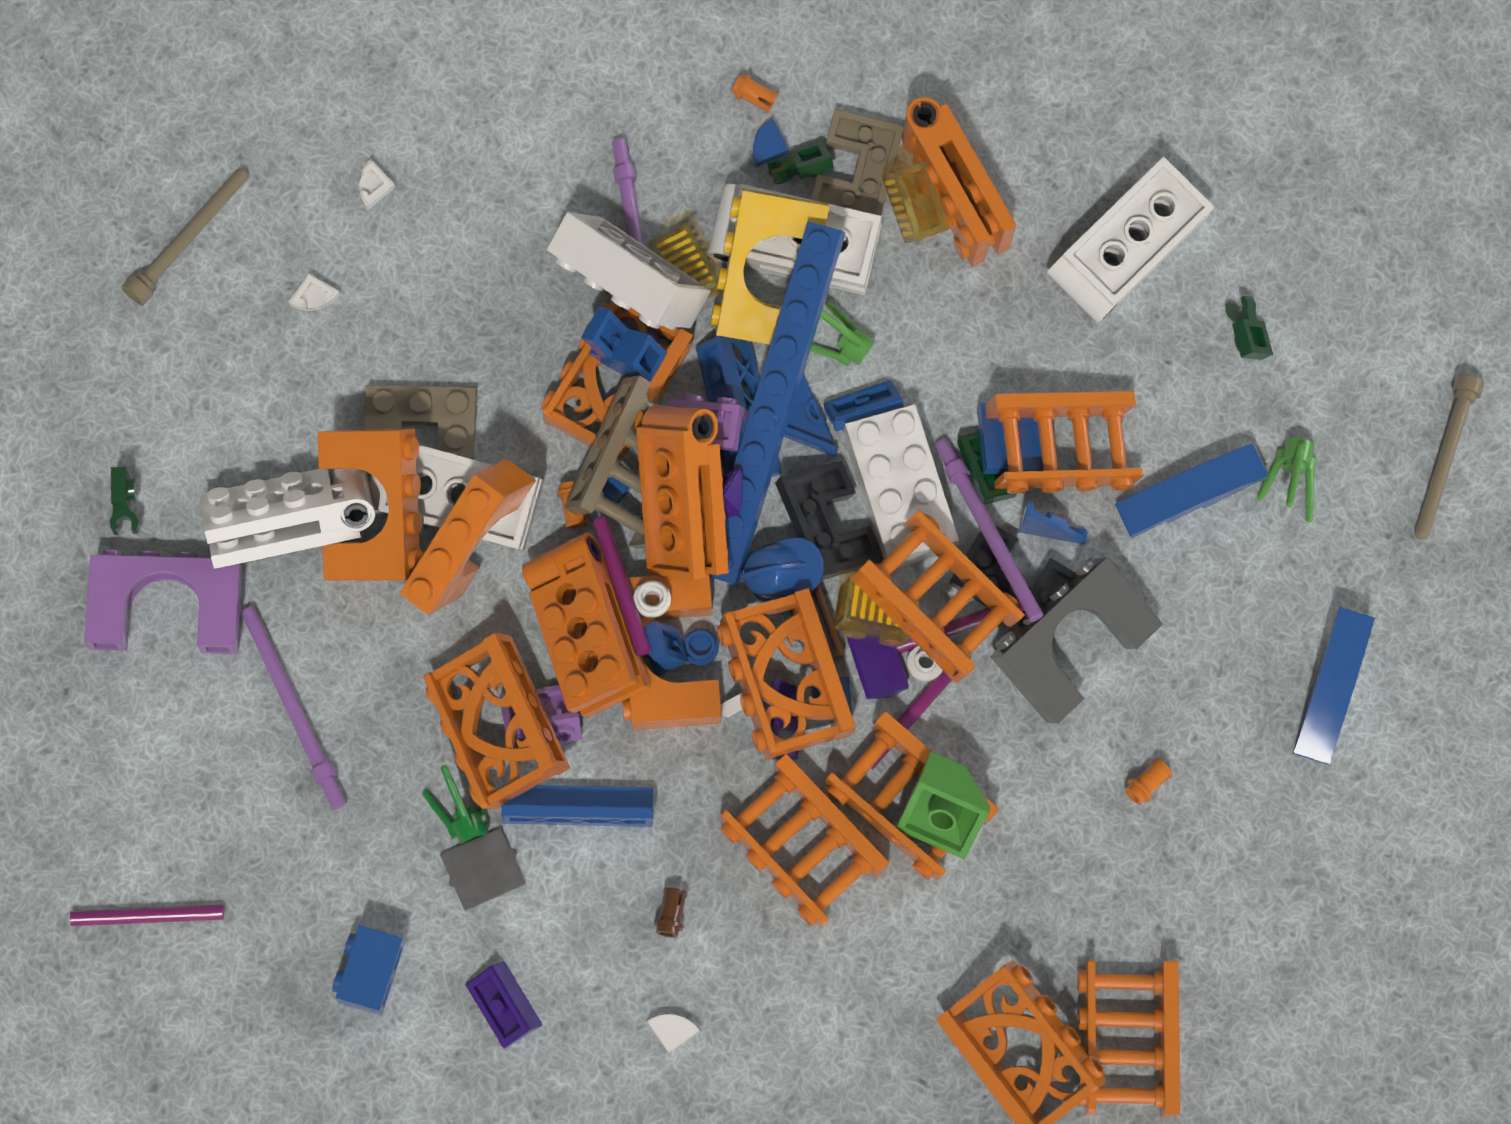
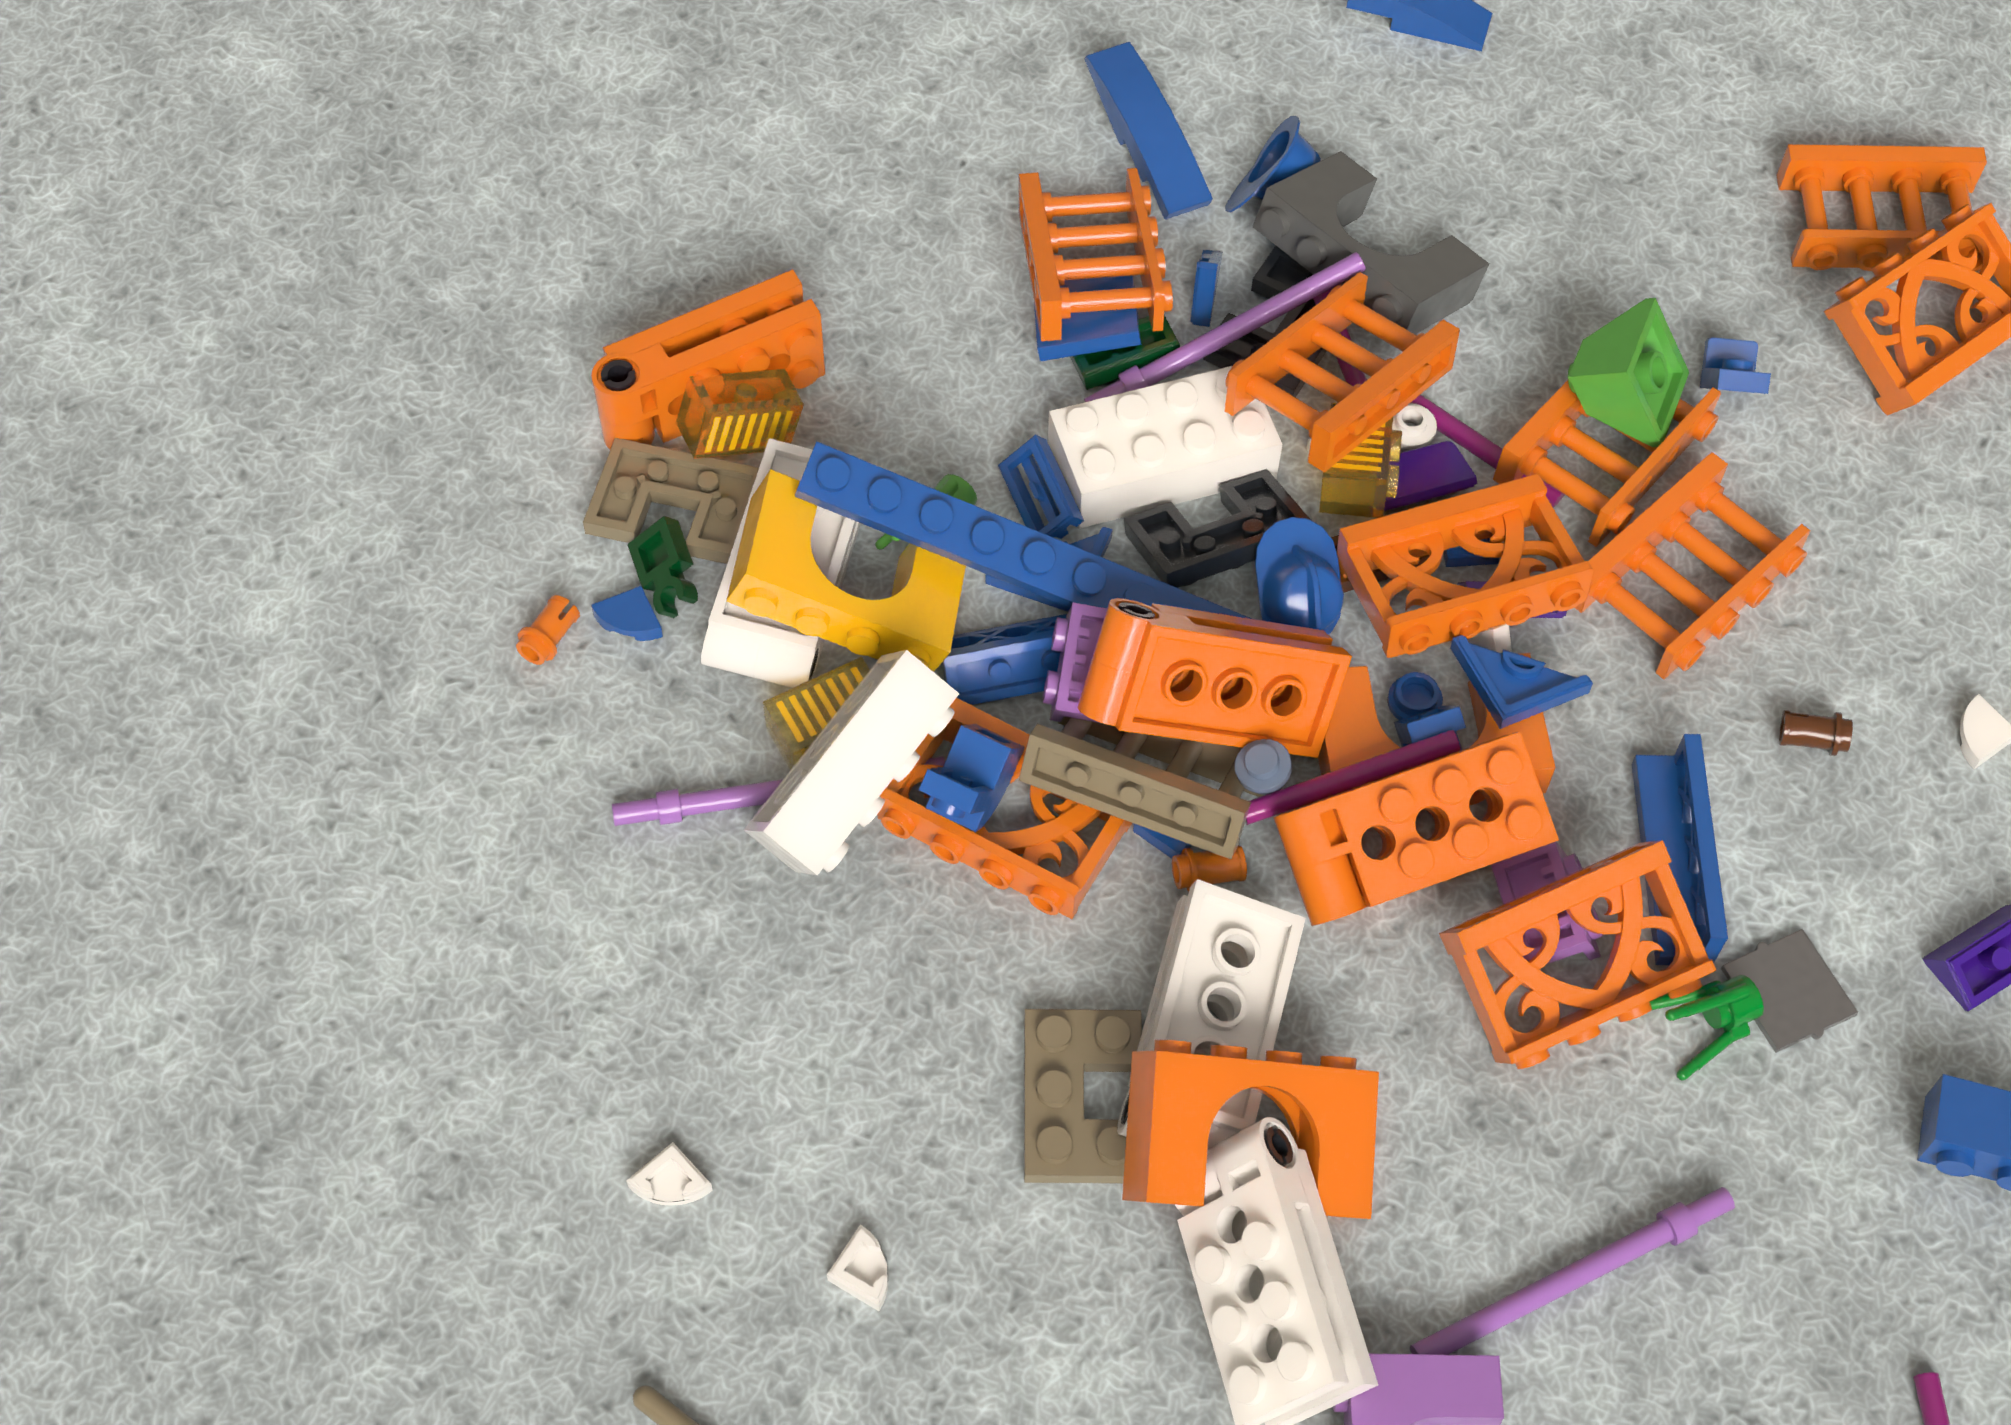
camera: 85 degrees left, 15 degrees down
orange arch [399,458,536,616] -> none
white plate [634,580,671,618] -> none
white hinge [1047,156,1215,324] -> none
orange pin [1125,758,1172,805] -> none
dark green plate [1225,296,1273,360] -> none
bright green plant [1257,437,1317,523] -> none
none -> blue piece [1225,116,1321,212]
none -> sand blue plate [1235,739,1292,795]
none -> blue tile [1450,635,1593,729]
none -> bracket [1700,337,1771,394]

